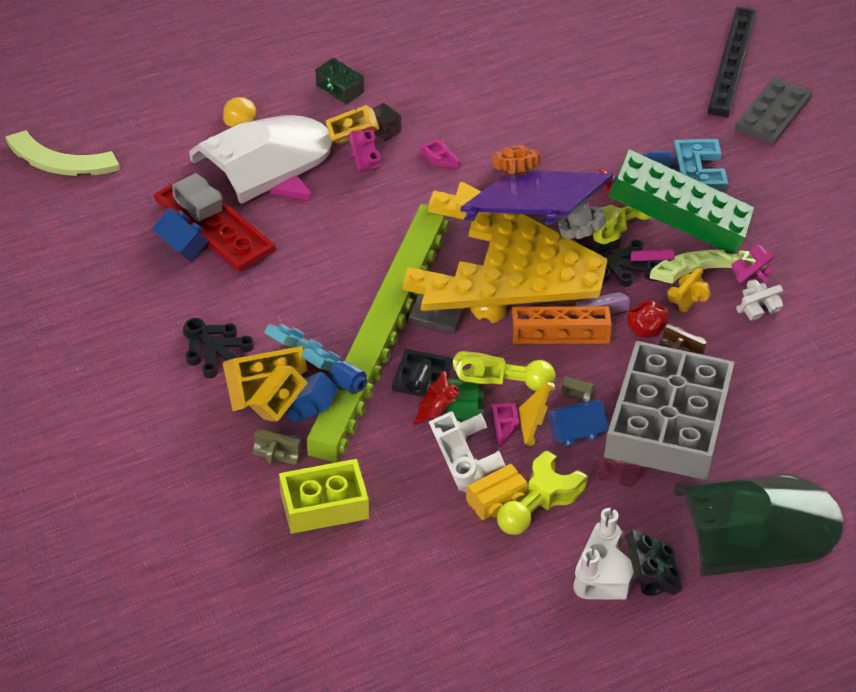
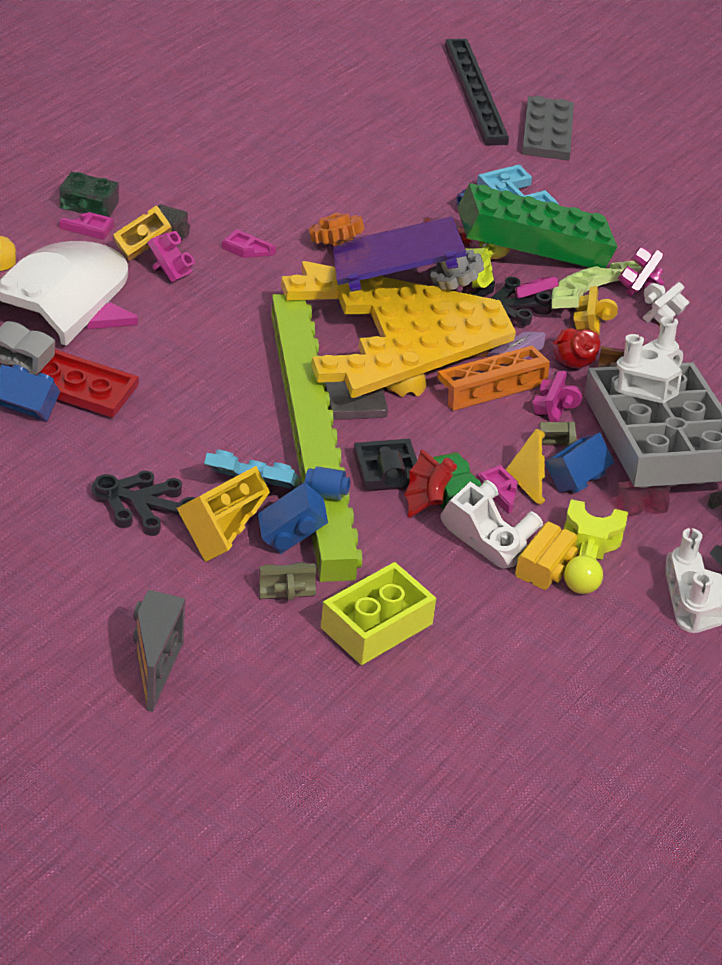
camera: 30 degrees left, 5 degrees down
yellow brick [247,365,308,422] -> none
neon yellow piece [452,351,556,391] -> none
none -> dark pink tile [59,212,114,240]
none -> dark grey slope [133,589,185,712]
none -> dark pink hips [533,371,582,422]
none -> white piece [614,316,683,403]

